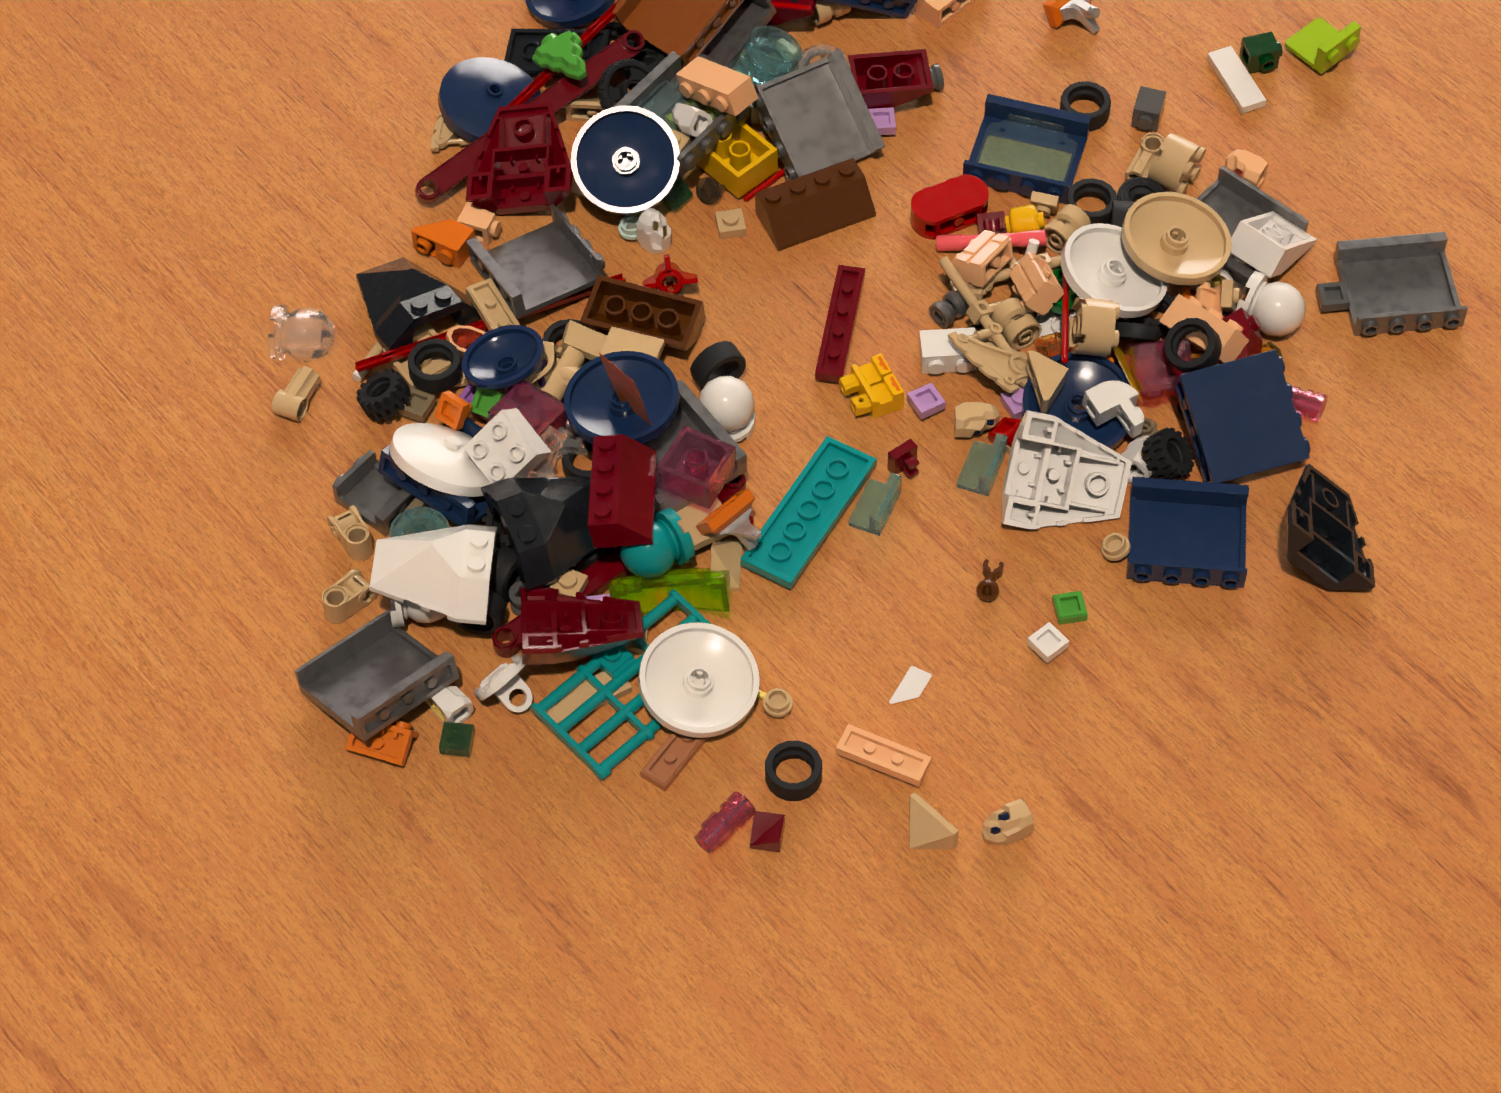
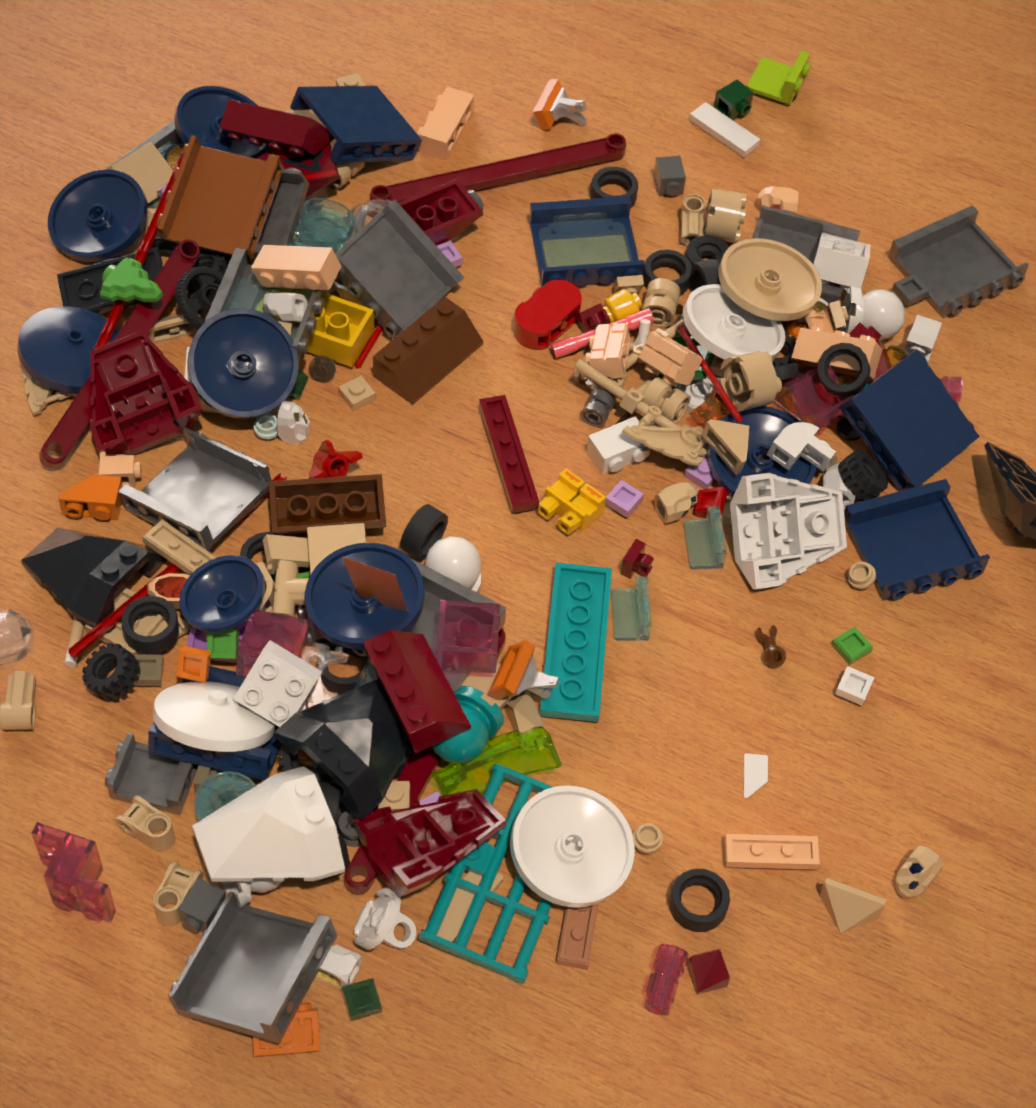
camera: 30 degrees left, 0 degrees up
none -> clear pink bracket [31,822,116,923]
none -> dark grey brick [178,878,226,933]
none -> dark red piece [370,133,626,213]
none -> white brick [903,315,942,362]

